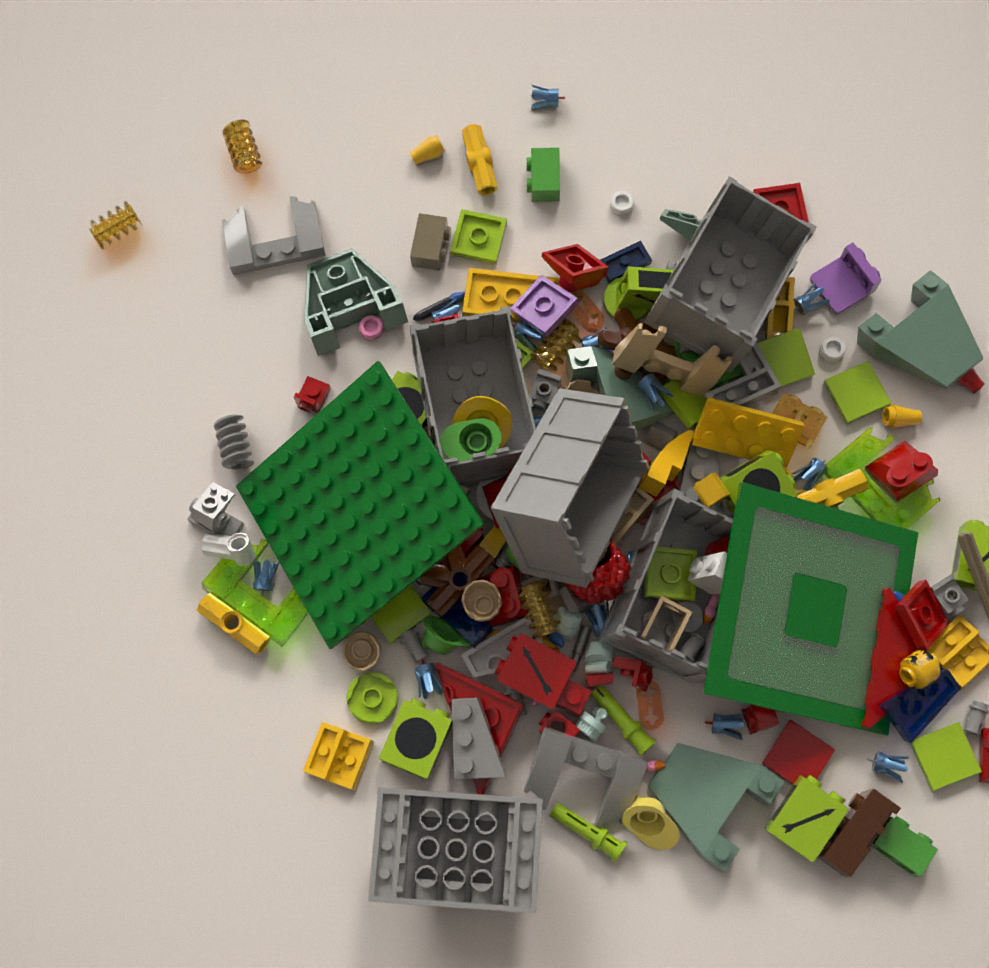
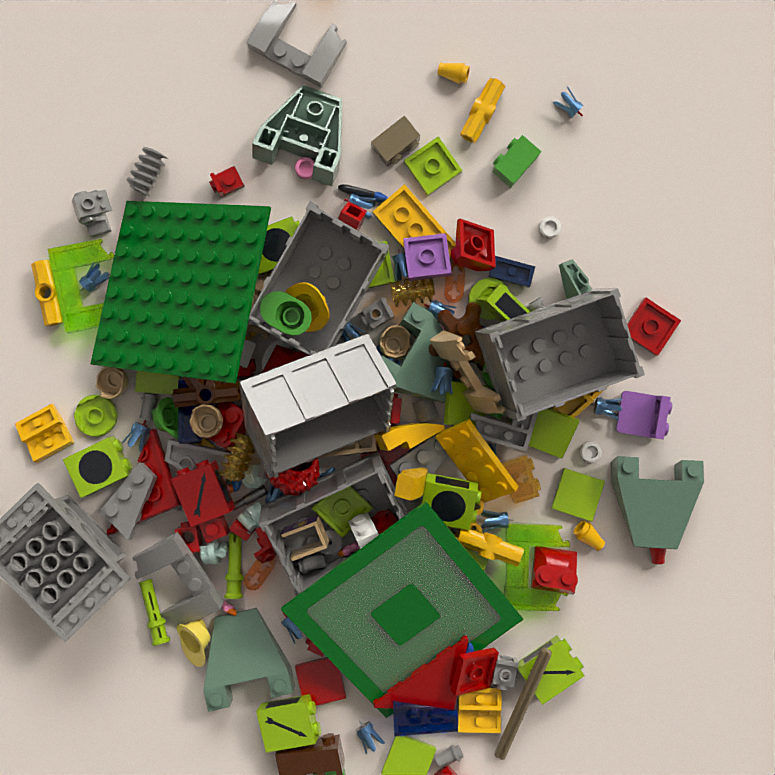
camera: 35 degrees right, 15 degrees up
white piece [201,533,256,566] -> none
yellow head [899,649,940,689] -> none

